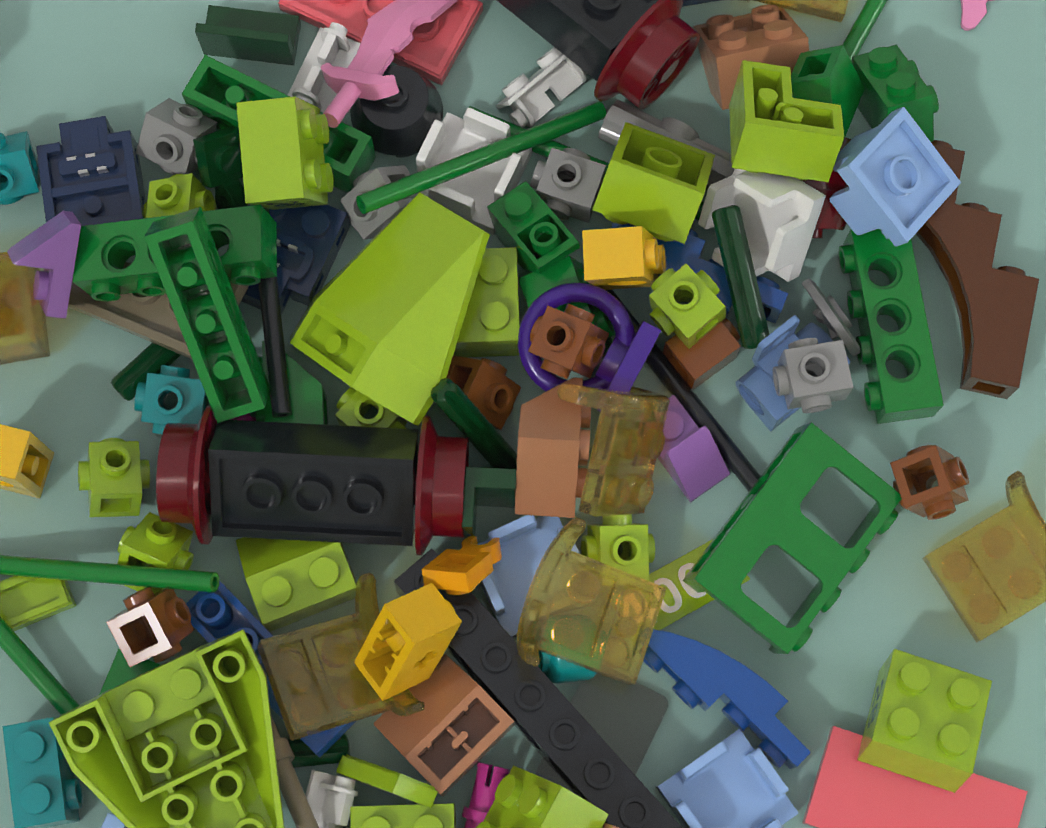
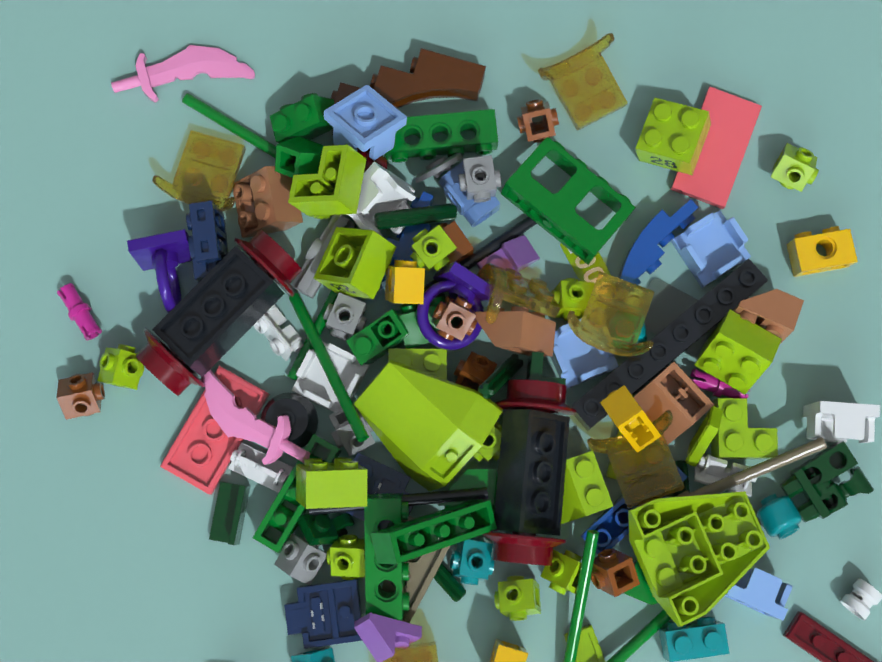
camera: 90 degrees left, 5 degrees up
light orange plate [421,536,502,595] -> none

